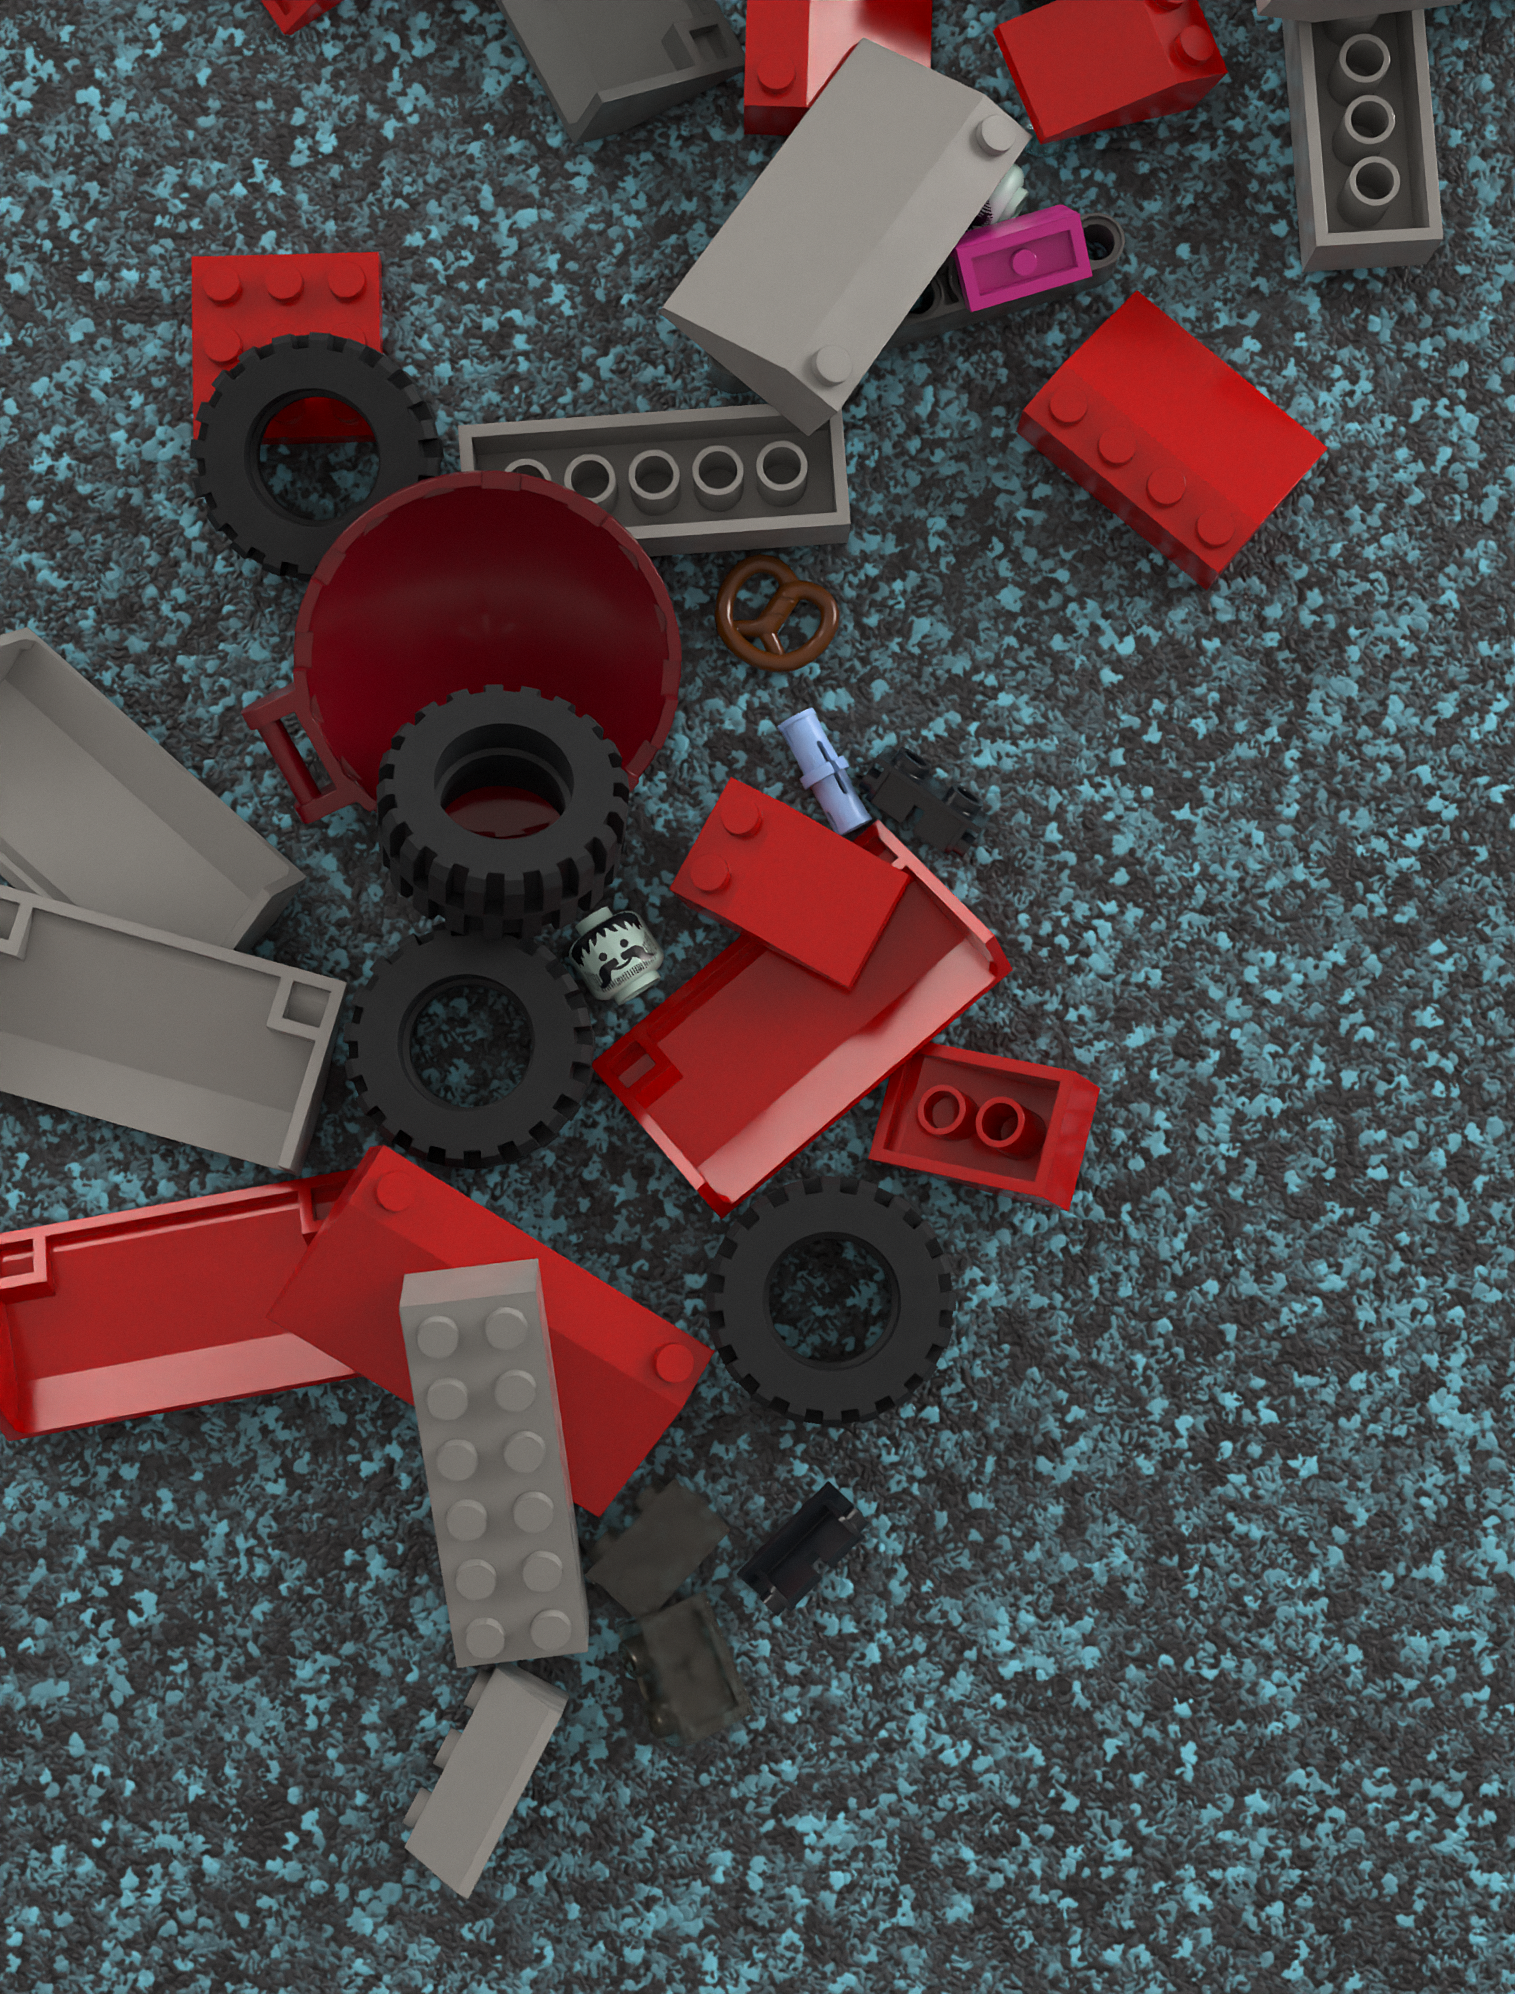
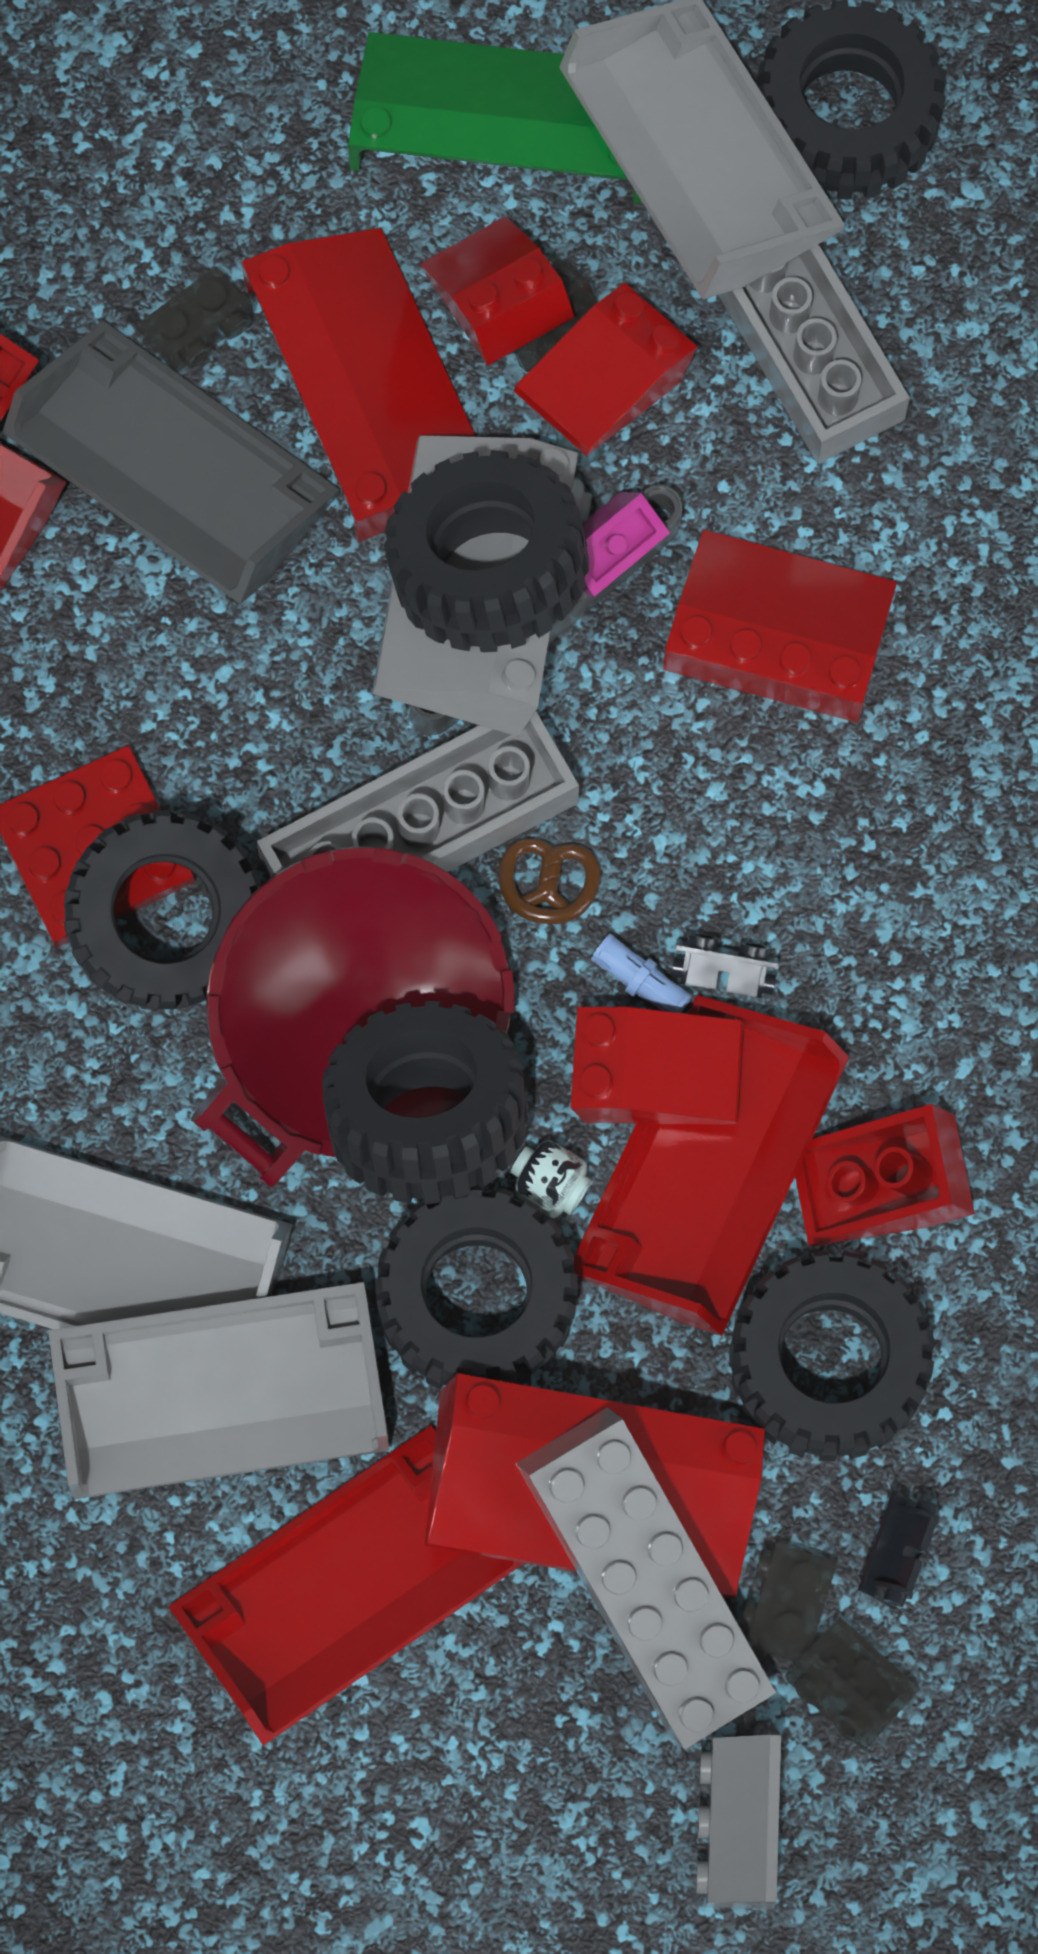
camera: 25 degrees left, 10 degrees down
none -> black tyre [384,450,589,653]

